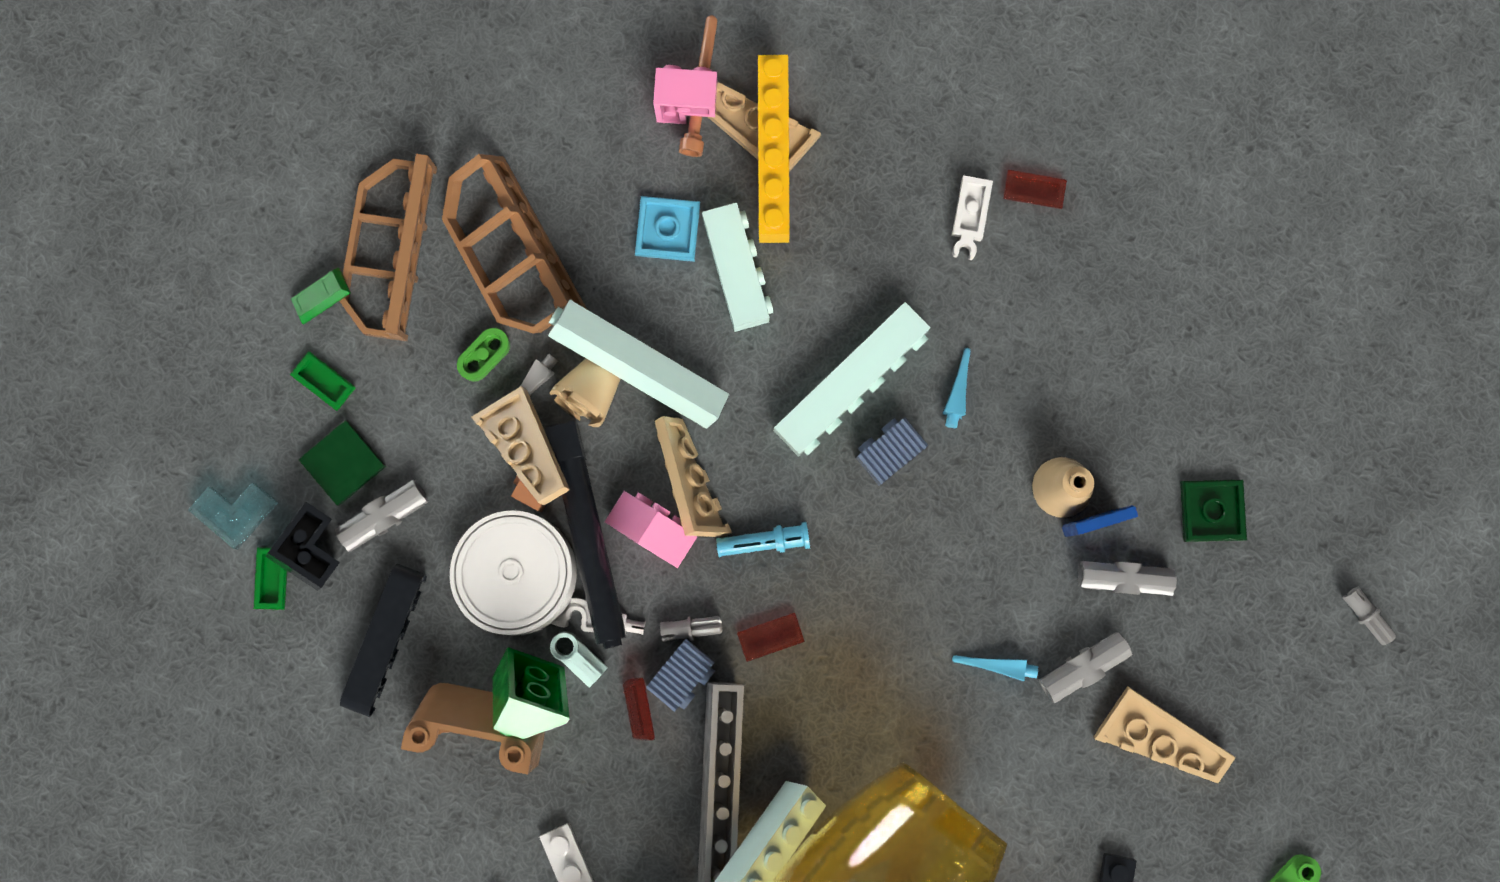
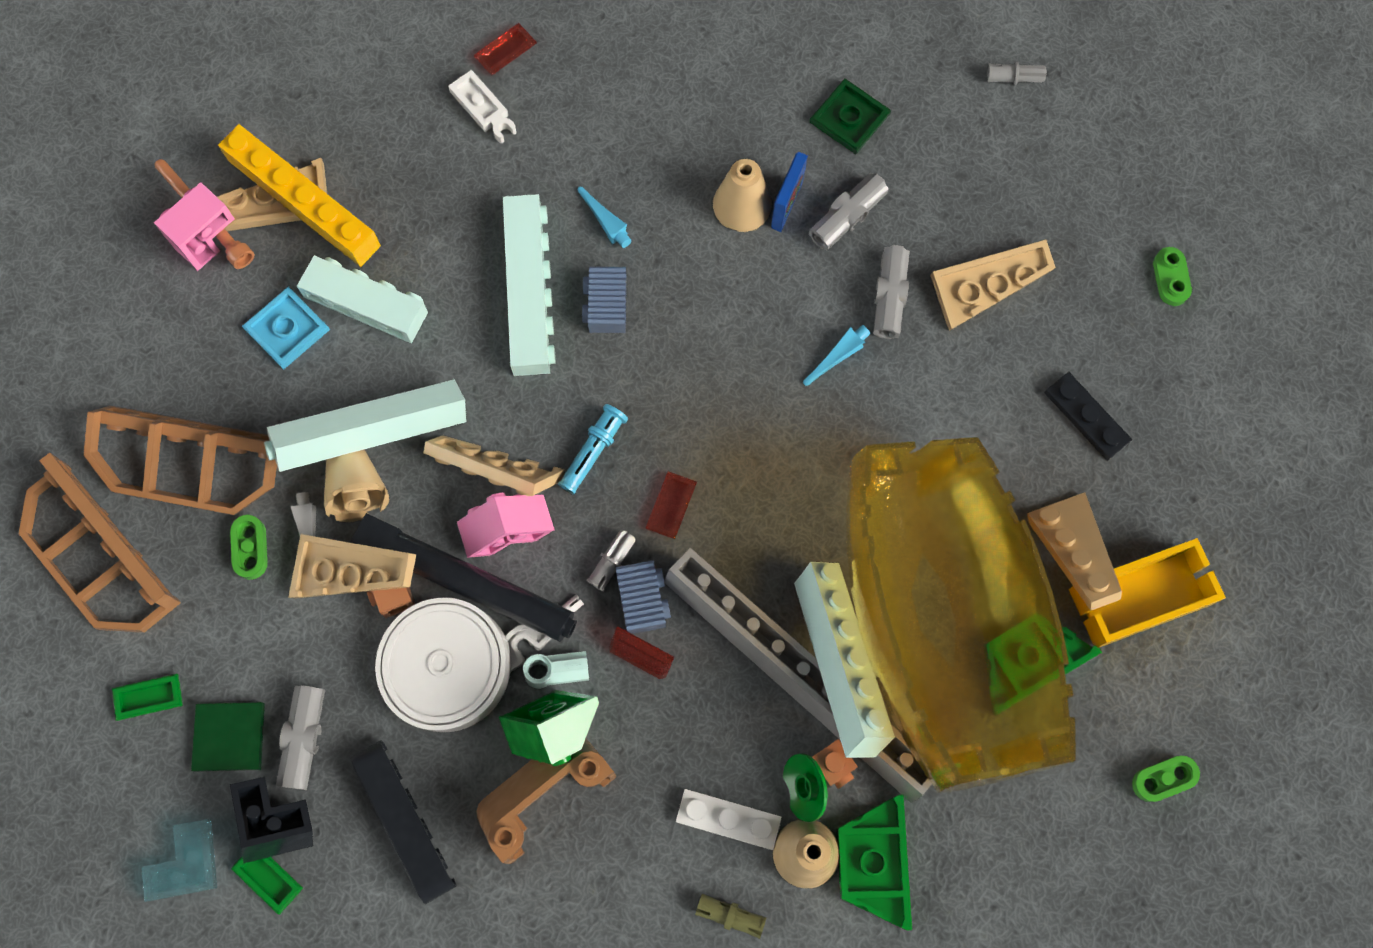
camera: 50 degrees left, 10 degrees down
tile [291,268,351,325] -> none

